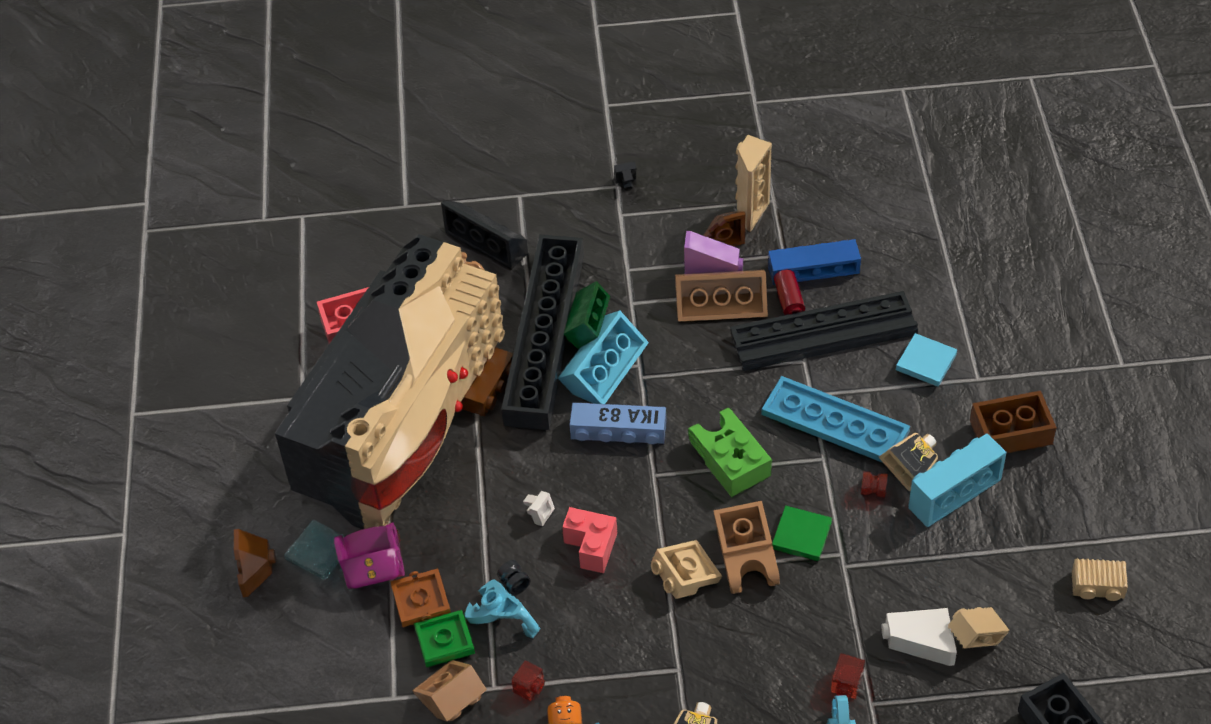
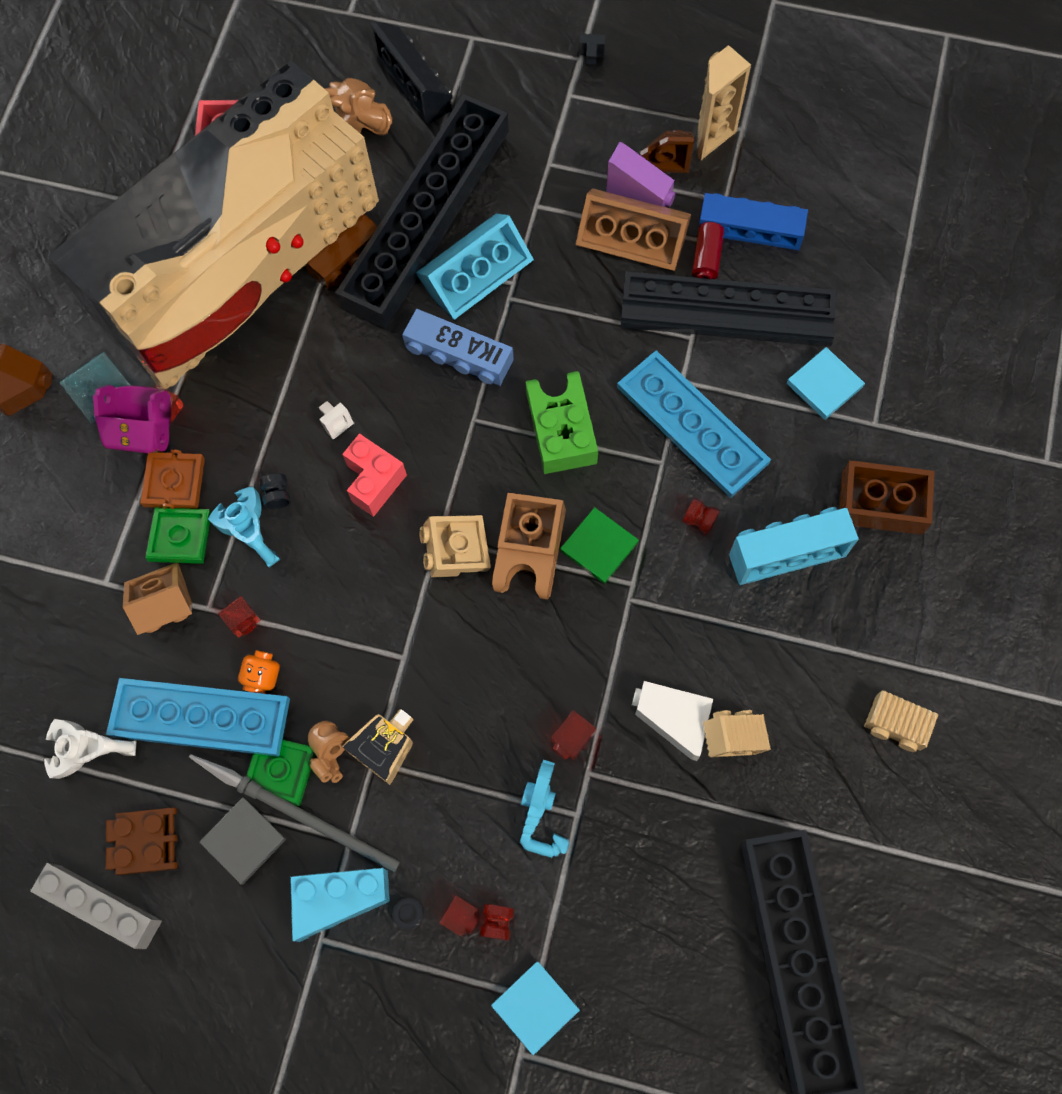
camera: 20 degrees right, 20 degrees up
dark green brick [564,281,610,349] -> none
torso [879,433,938,491] -> none

